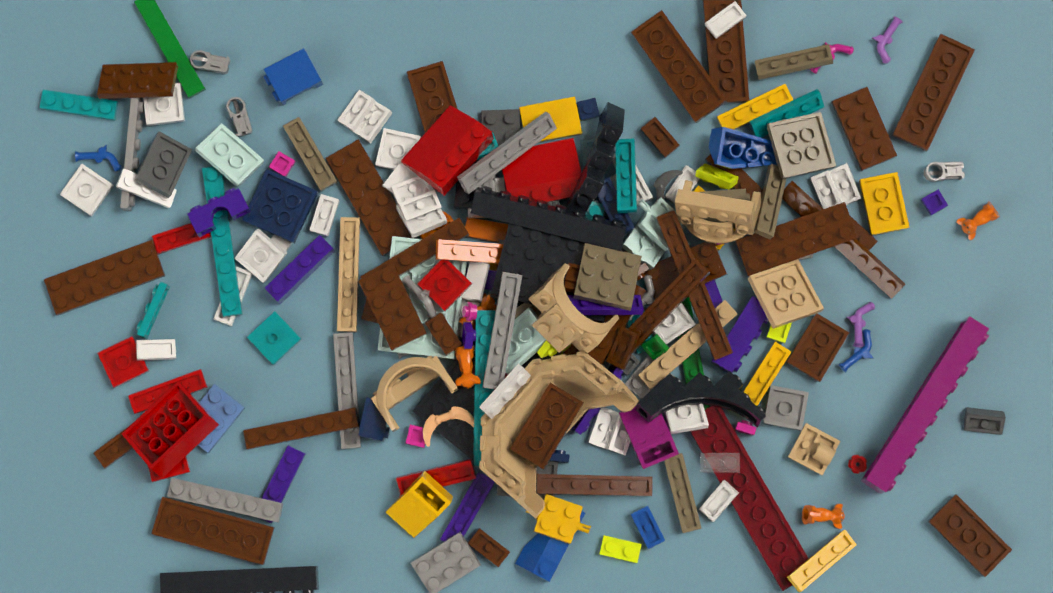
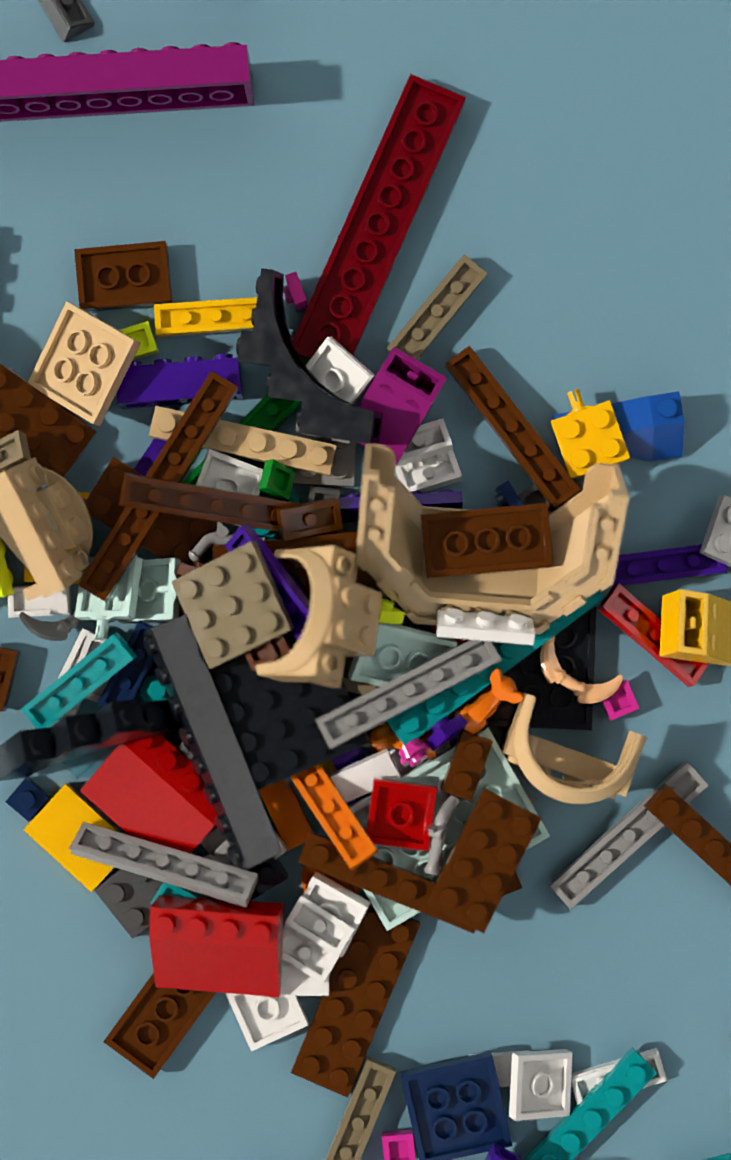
camera: 130 degrees left, 5 degrees up
teal plate [247,311,301,365] -> none
dark purple brick [265,235,335,304] -> none
white plate [310,194,340,237] -> none
tan plate [337,217,360,332] -> none
white slope [338,90,392,143] -> none
dark blue slope [358,397,390,442] -> none
reddish brown plate [468,528,510,567] -> none
neon yellow plate [599,535,642,563] -> none
blue plate [630,506,665,549] -> none
white tile [699,480,739,522] -> none
clear plate [700,453,740,473] -> none
light grey plate [763,385,809,431] -> none
yellow plate [787,530,857,593] -> none
tan plate [788,423,840,476] -> none
orange animal [802,504,845,529] -> none
blue piece [839,329,874,373] -> none
medium lavender piece [846,302,875,347] -> none
red plate [848,455,867,474] -> none

